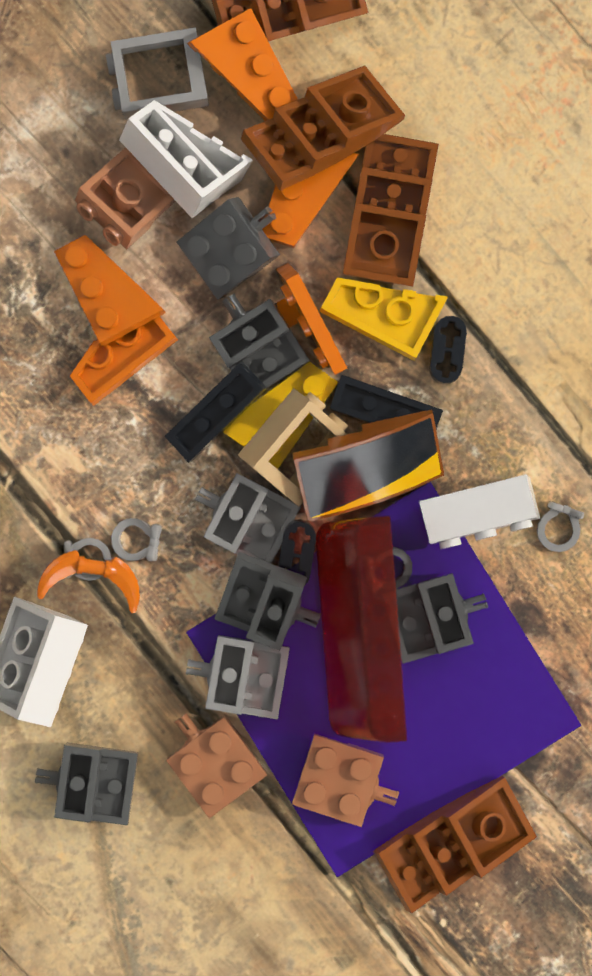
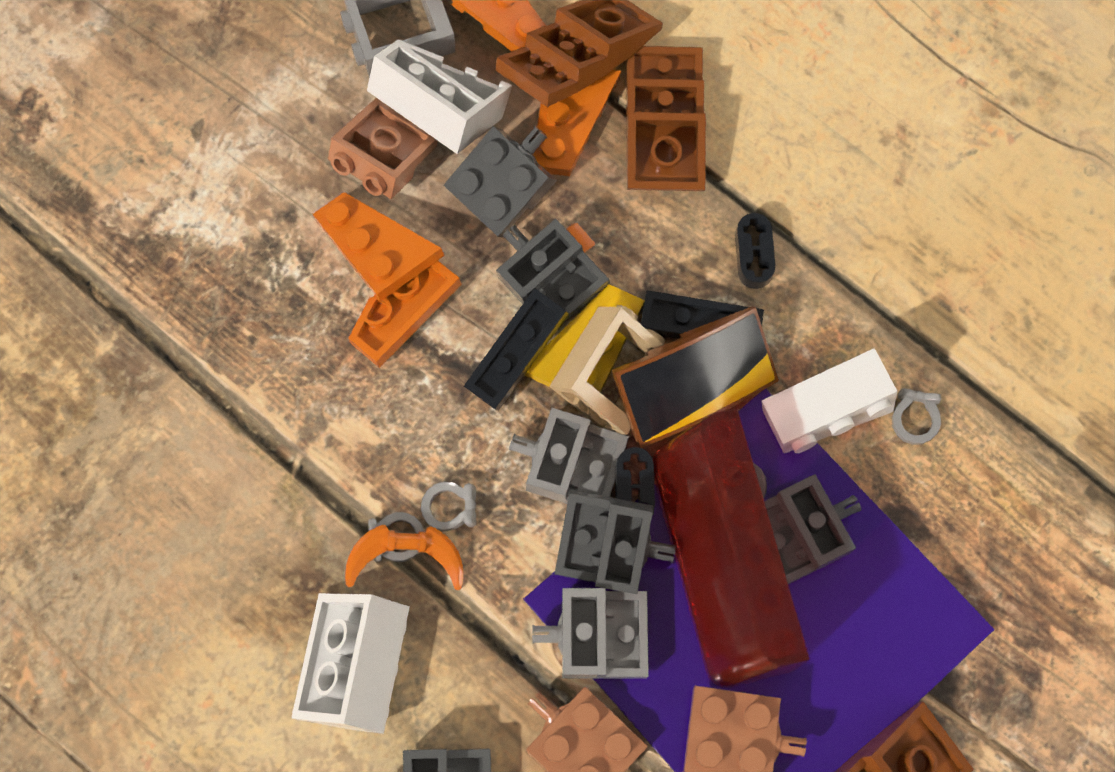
camera: 10 degrees left, 15 degrees down
orange wing [275,263,347,375] -> none
yellow wing [319,277,448,361] -> none

